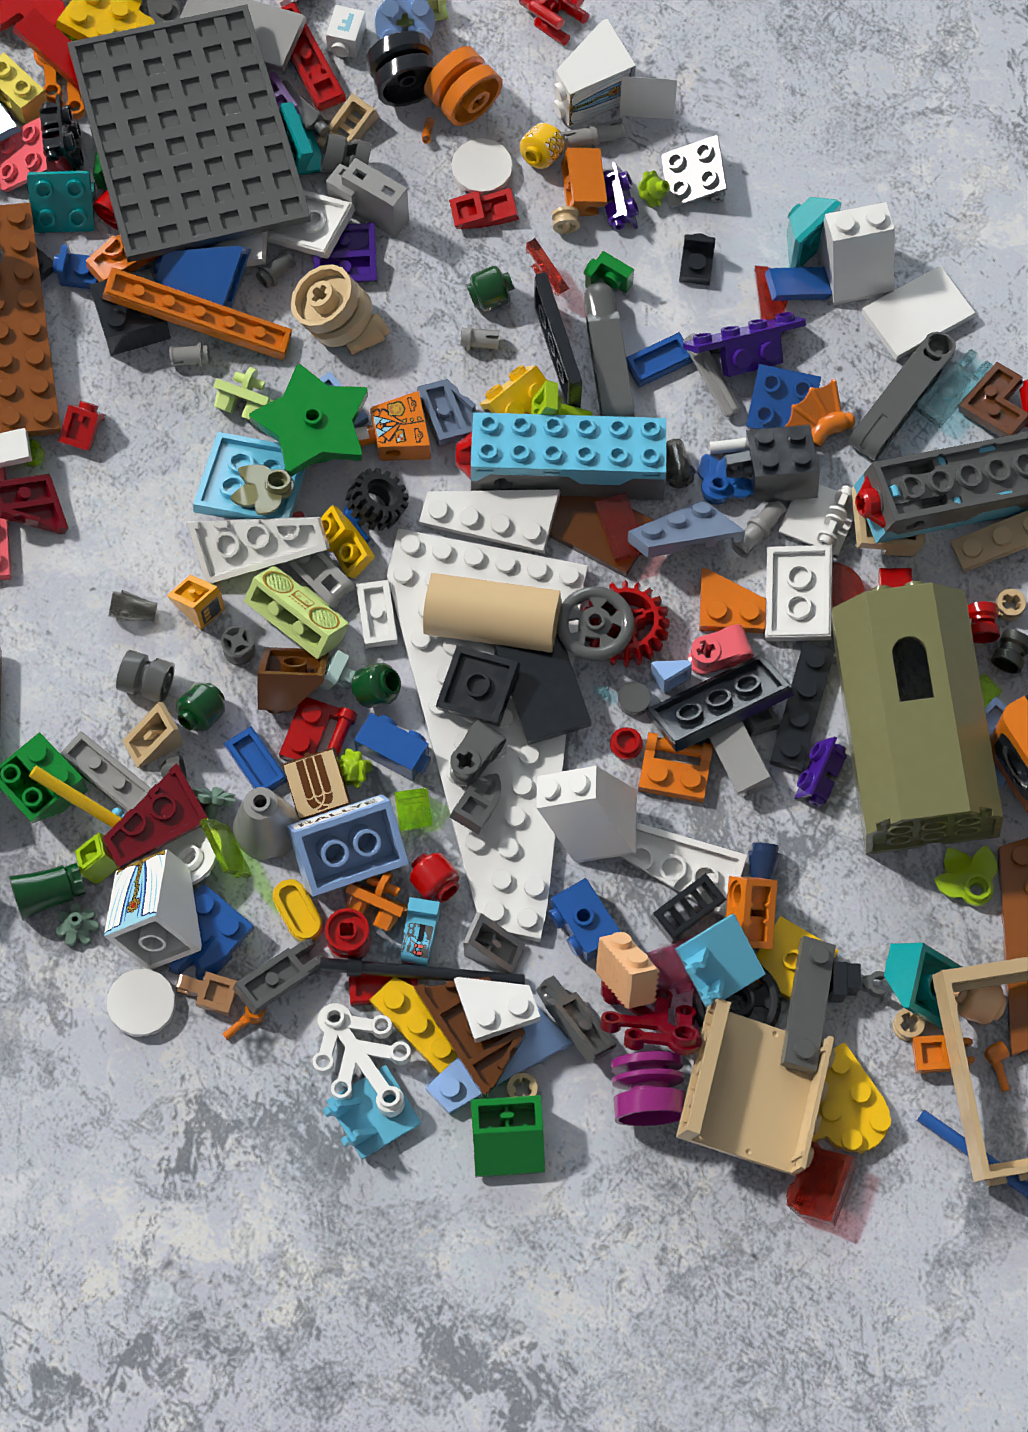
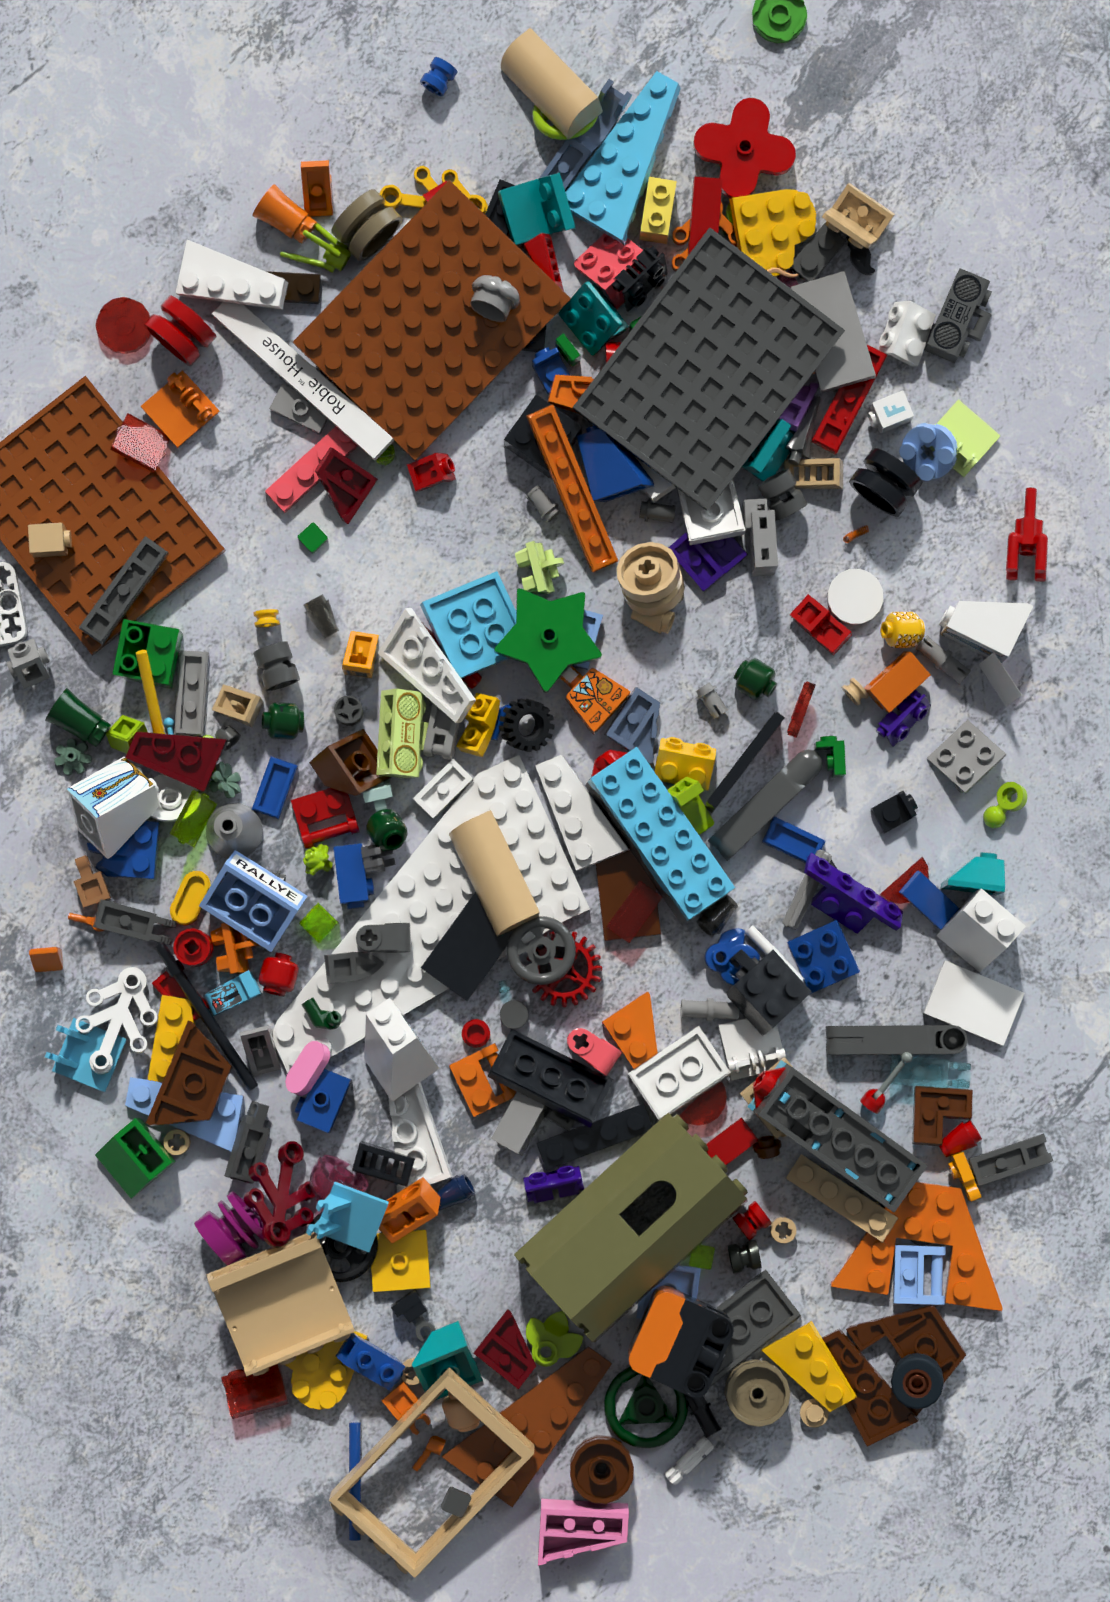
camera: 50 degrees right, 15 degrees up
white tile [107,969,176,1037] -> none
olive plate [230,465,294,515] -> none
piece [282,747,351,820] -> none
orange wheel [424,46,503,126] -> none
black plate [436,645,521,727] -> none
white wing [454,977,541,1043] -> none
light nougat brick [595,932,660,1009] -> none
sand blue wing [628,500,745,558] -> none
lime plant [638,170,670,208] -> none
light blue slope [651,660,692,693] -> none
dark grey plate [780,936,836,1075] -> none
orange arm [785,379,855,447] -> none
none -> orange slope [29,947,63,972]
none -> yellow bush [253,609,280,628]
none -> bright pink tile [285,1041,330,1096]
none -> green piece [298,522,328,554]
none -> dark green arm [301,997,342,1030]
none -> blue brick [336,1333,406,1391]
none -> flat silver piece [361,845,396,874]
none -> dark red wing [473,1309,536,1390]
none -> green tile [555,333,581,367]
none -> reddish brown plate [753,1136,782,1159]
none -> hinge [860,1052,913,1114]
none -> lime plate [983,782,1027,828]

